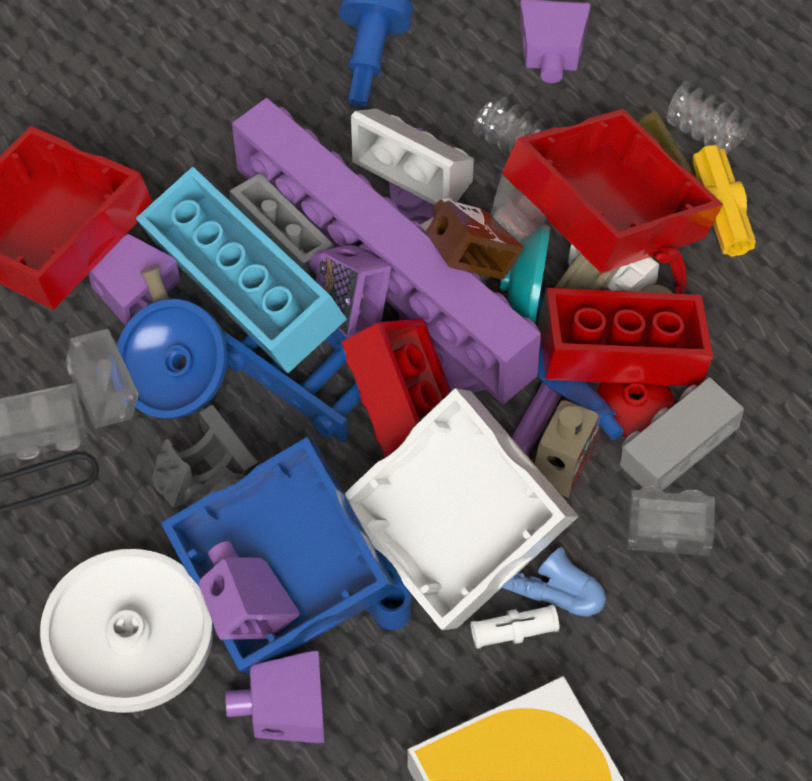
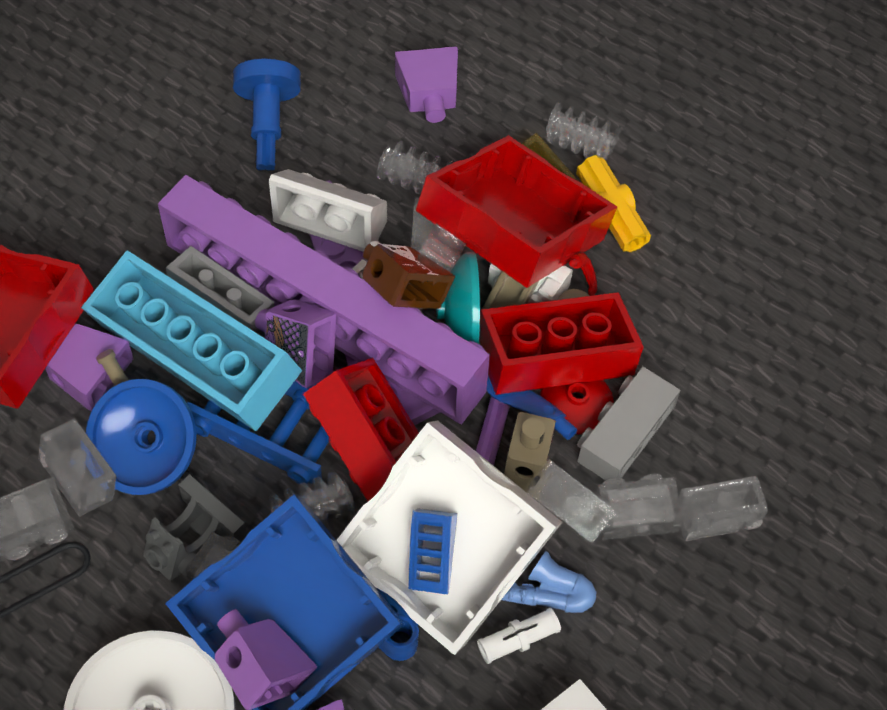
camera: 15 degrees left, 0 degrees up
none -> clear piece [269,471,357,526]
none -> blue slope [408,508,458,595]
none -> clear brick [526,459,617,543]
none -> clear brick [675,476,768,541]

